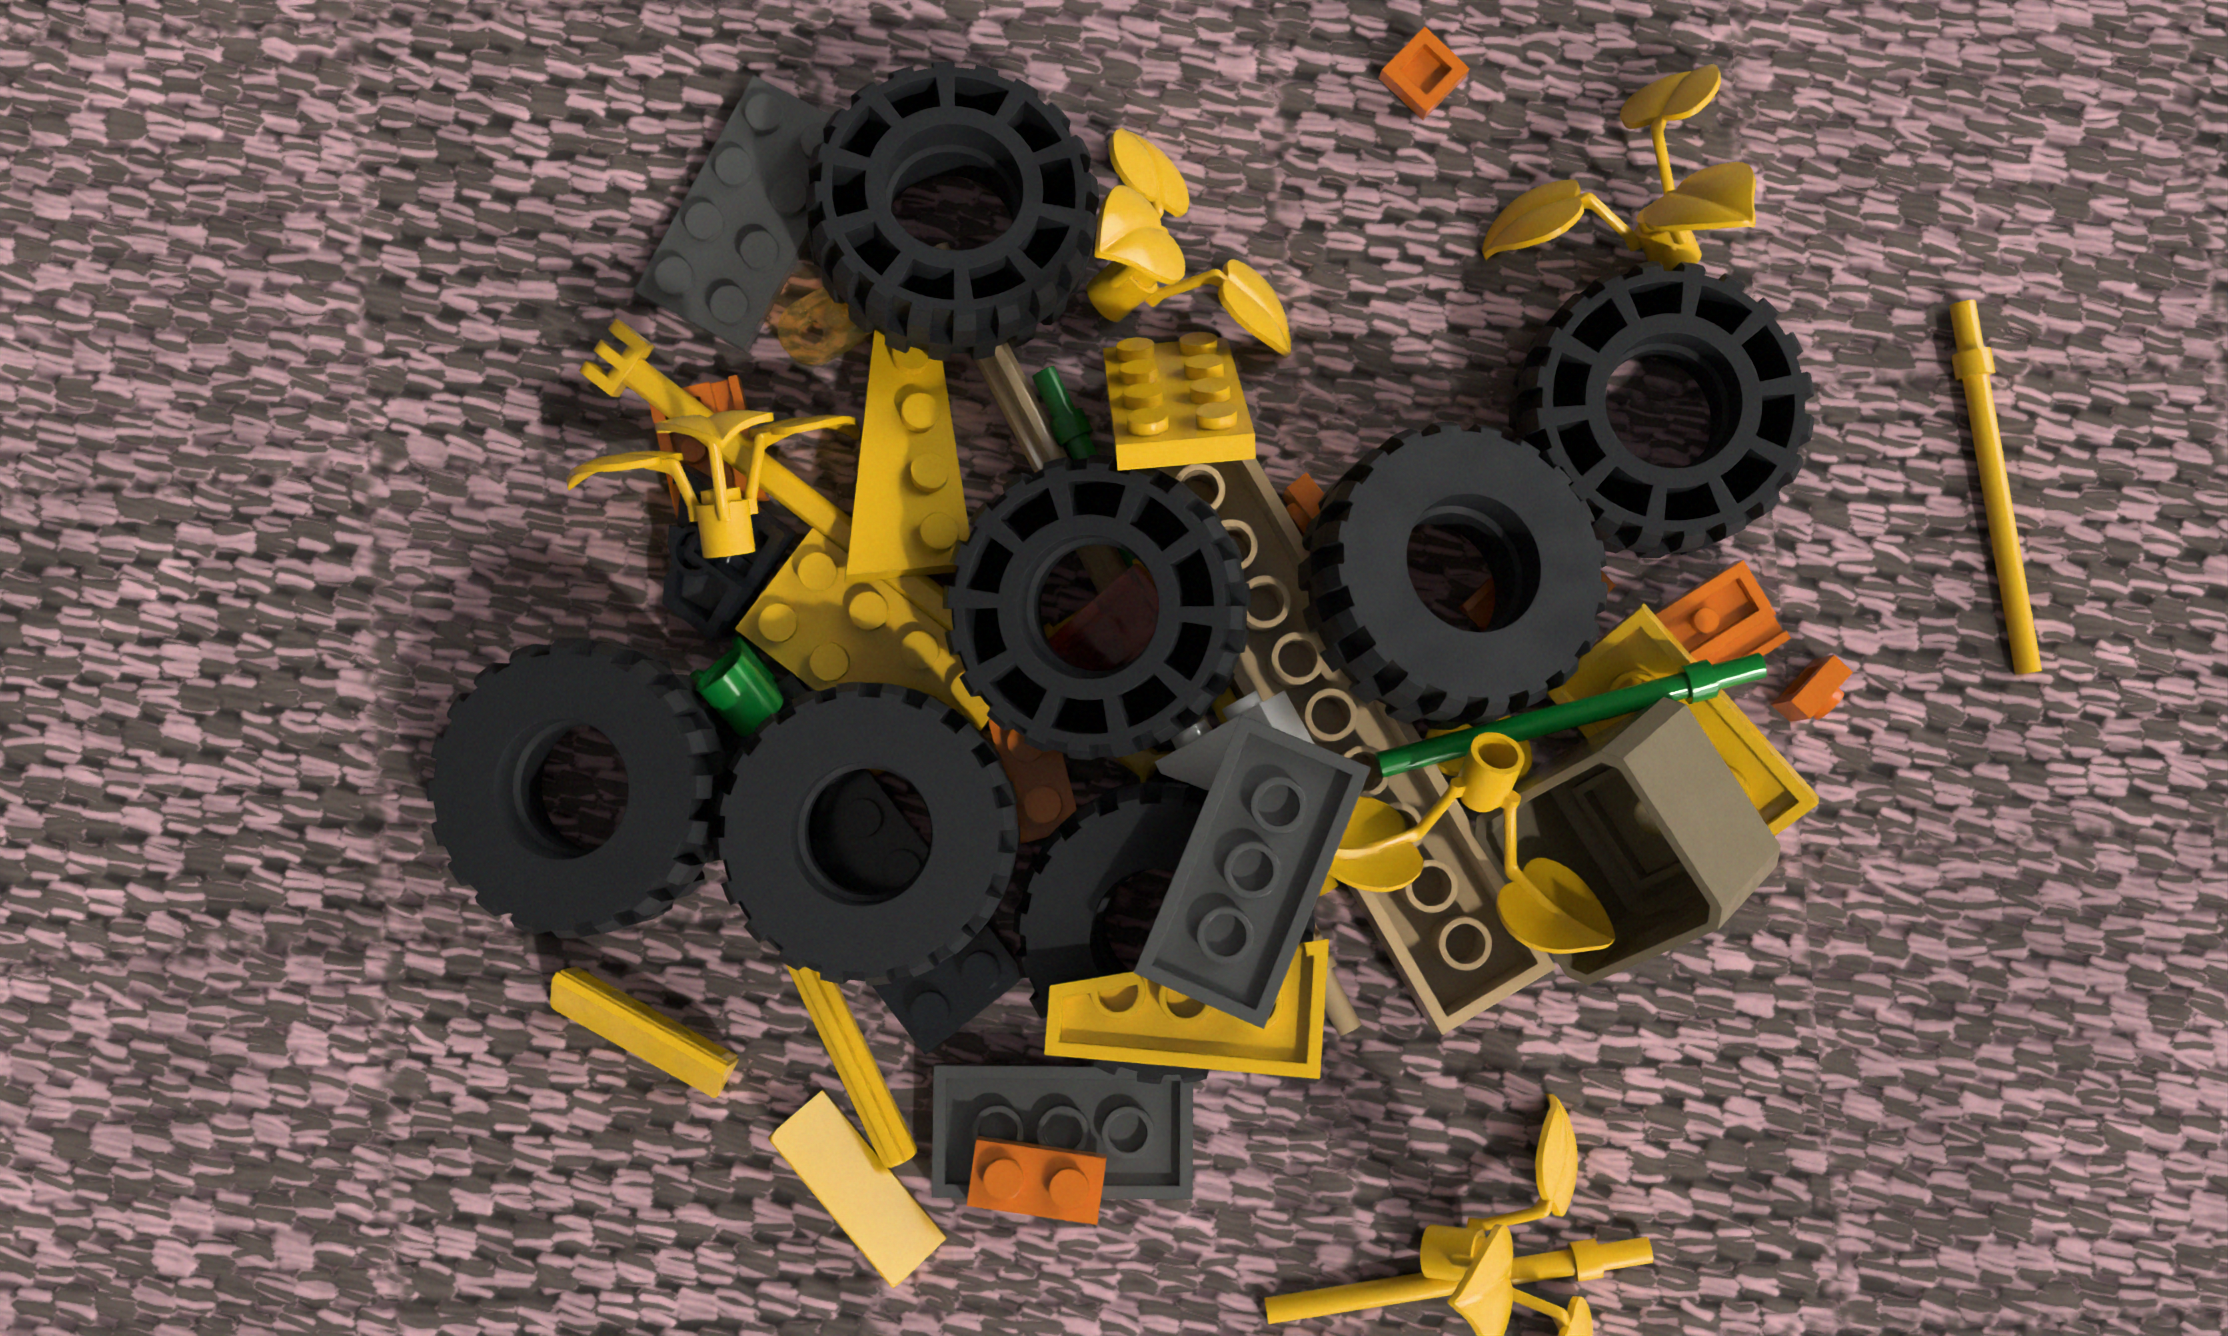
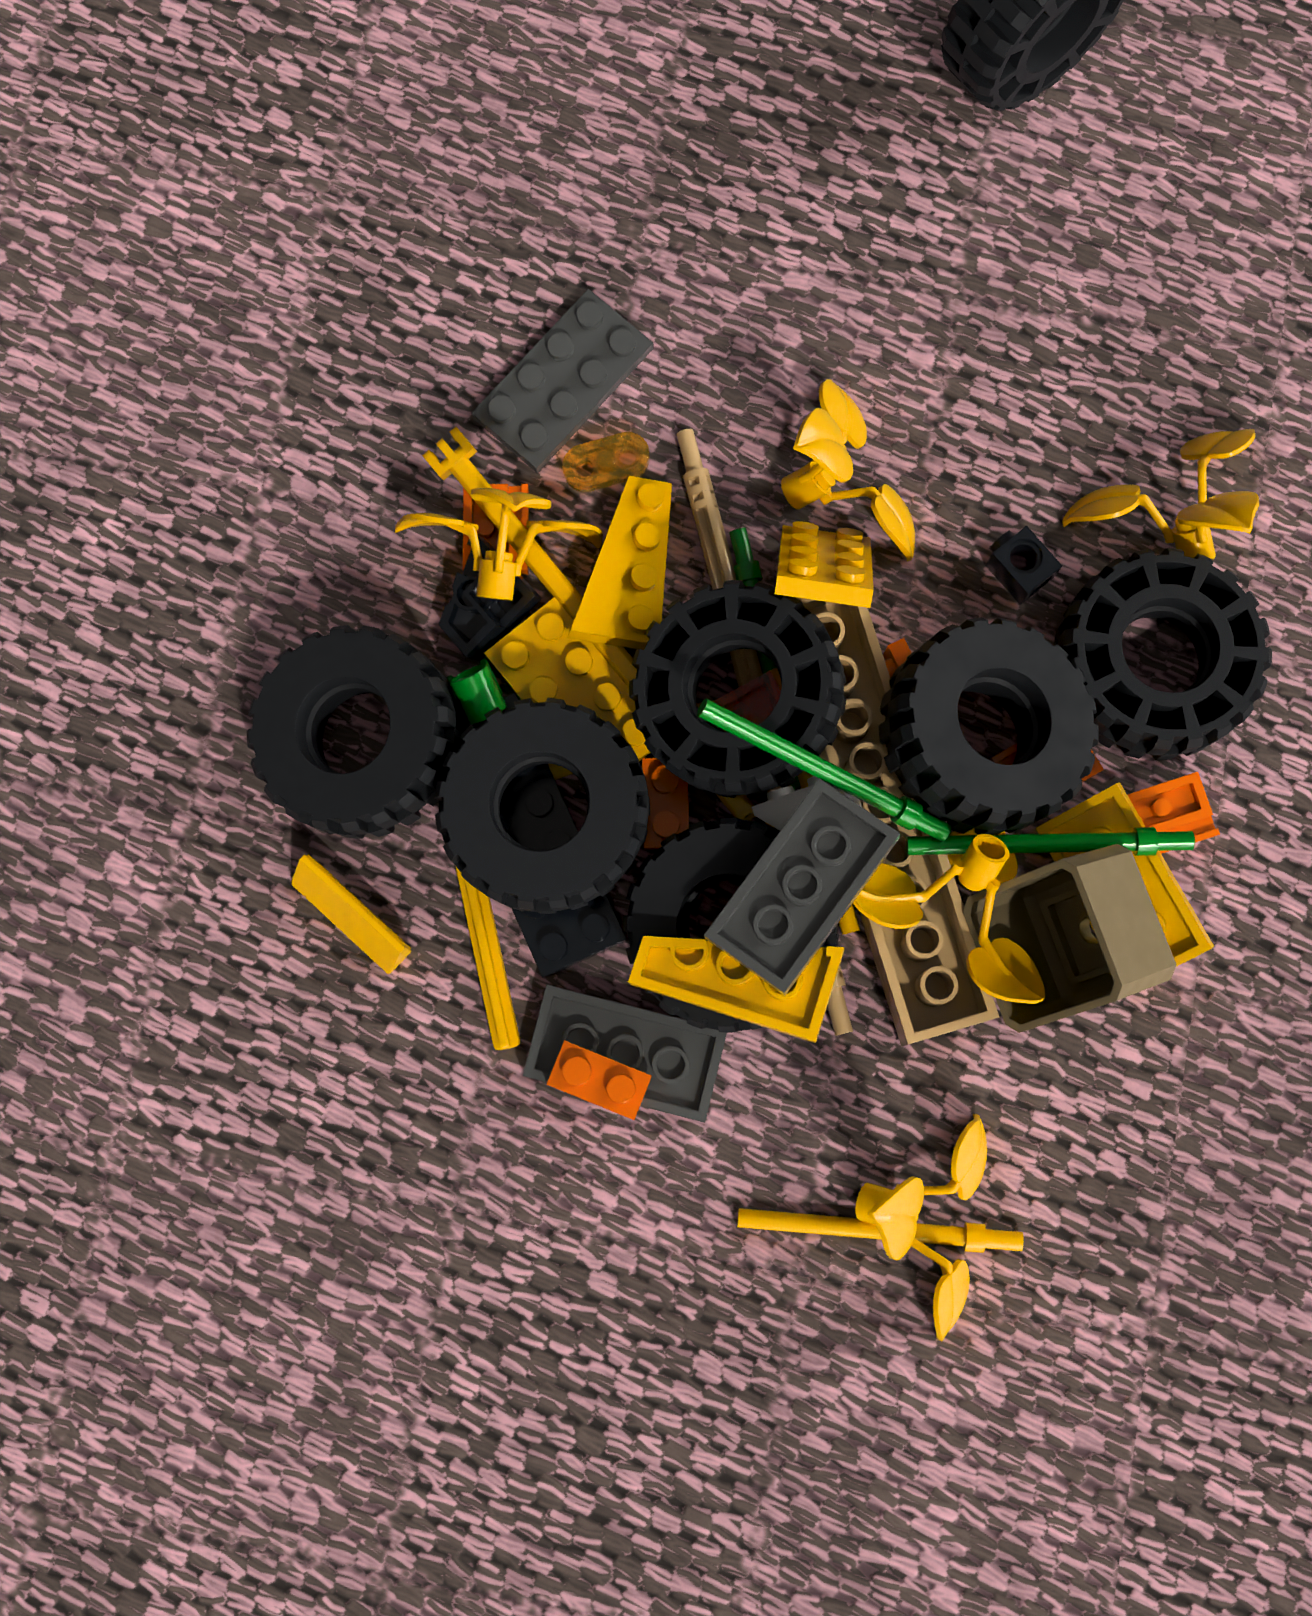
camera: 20 degrees right, 5 degrees down
yellow slope [768,1089,947,1288] -> none
black tyre [806,62,1099,361] -> none
orange plate [1378,26,1470,120] -> none
orange plate [1771,654,1853,722] -> none
none -> green bar [697,698,951,842]
none -> black brick [985,526,1062,605]

